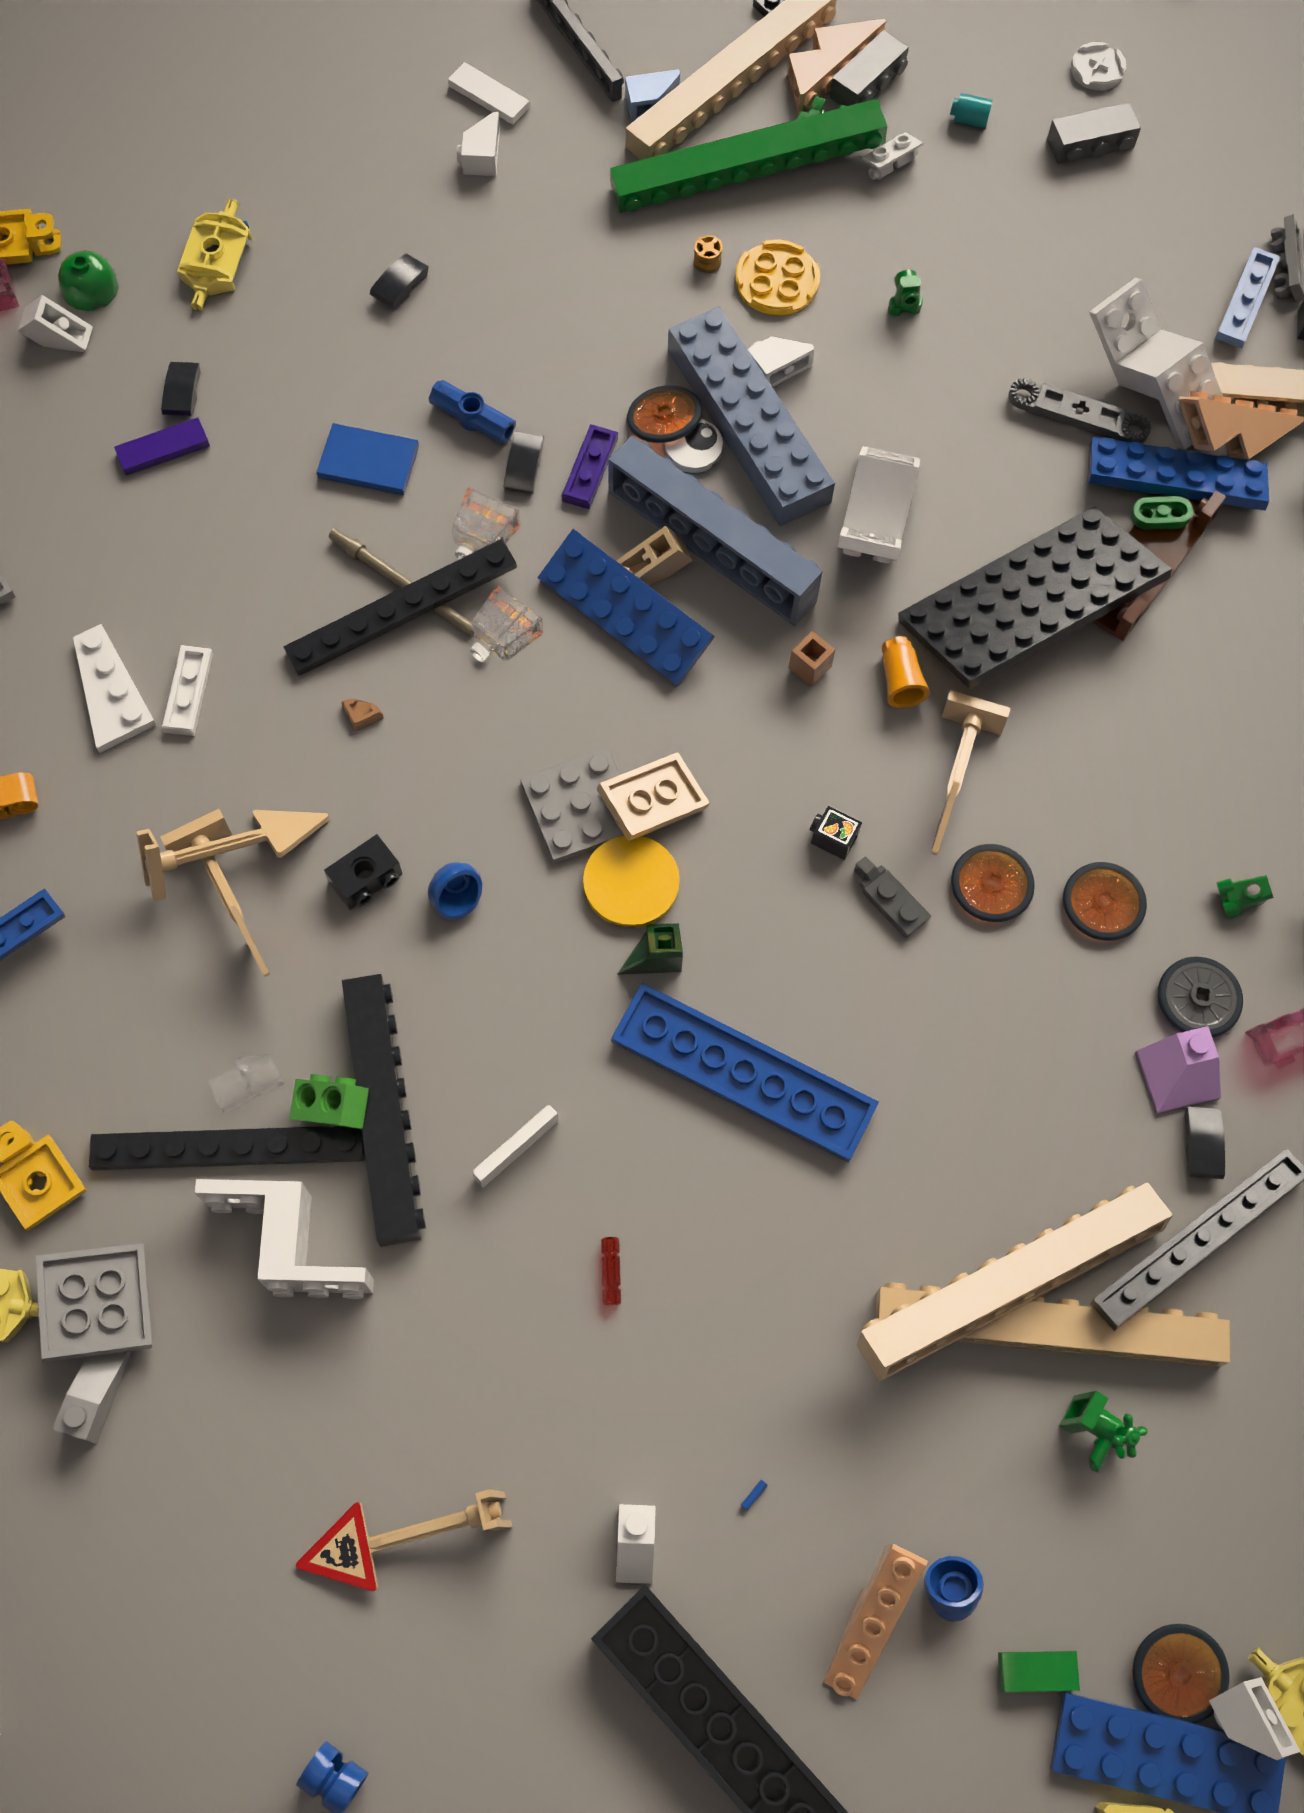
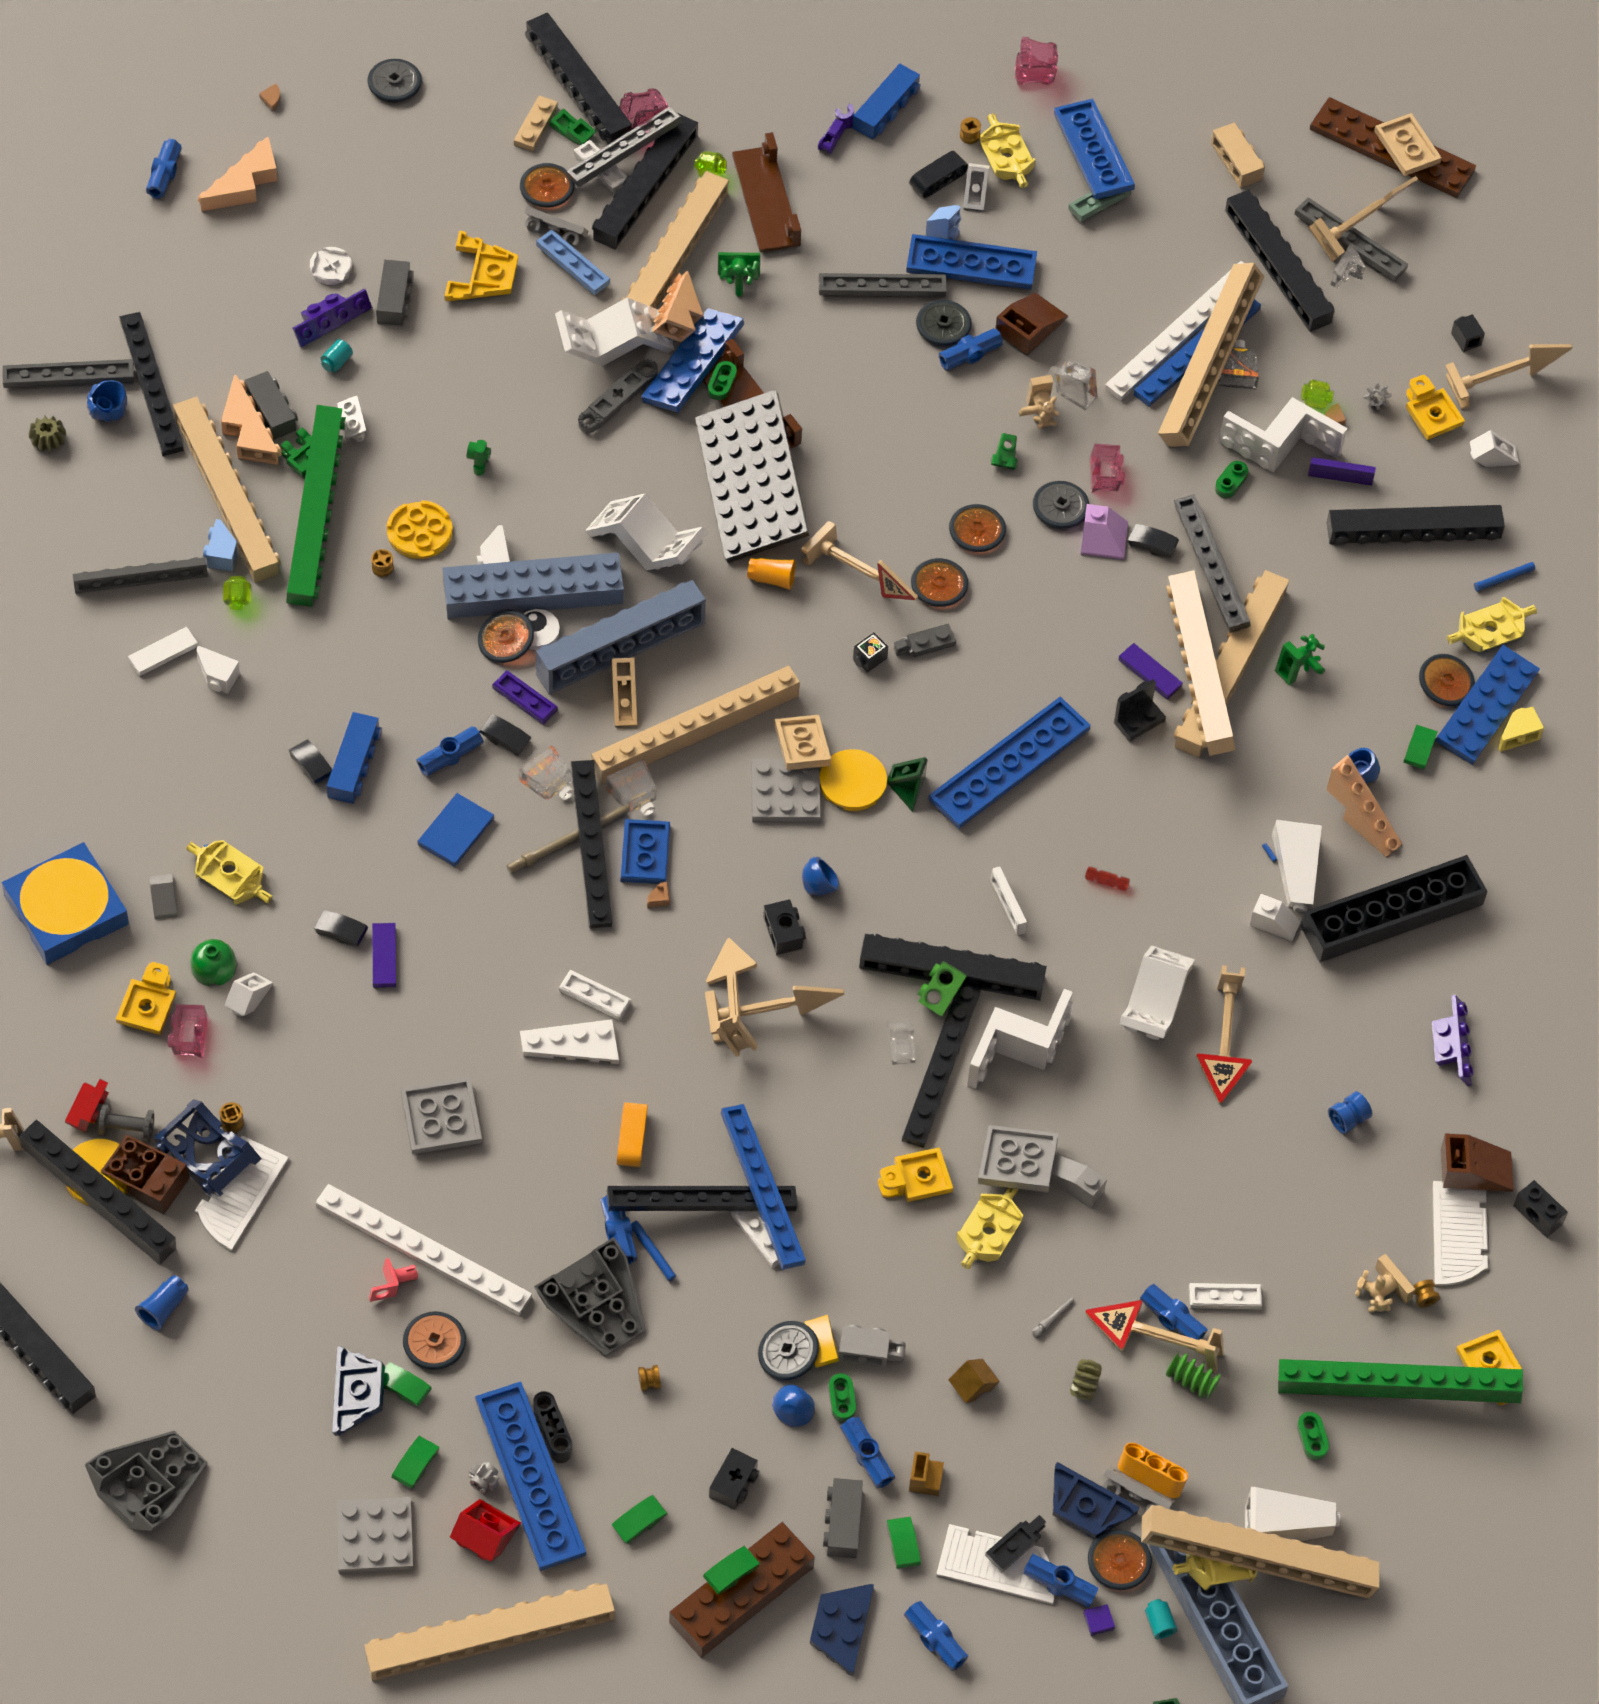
camera: 70 degrees left, 10 degrees down
blue plate [537,529,715,686] -> none
medium nougat brick [788,631,835,687] -> none
white slope [1209,1677,1301,1760] -> none
none -> tile [2,842,129,965]
none -> light grey slope [149,874,177,918]
none -> clear neon green head [222,576,252,610]
none -> dark purple bracket [292,289,372,347]
none -> blue brick [327,712,382,804]
none -> yellow wing [444,231,518,301]
none -> tan brick [591,665,800,785]
none -> blue tile [620,819,670,884]
none -> black bracket [1114,679,1166,742]
none -> dark purple tile [1118,643,1183,700]
none -> white bracket [1119,946,1195,1040]
none -> white slope [1272,820,1322,912]

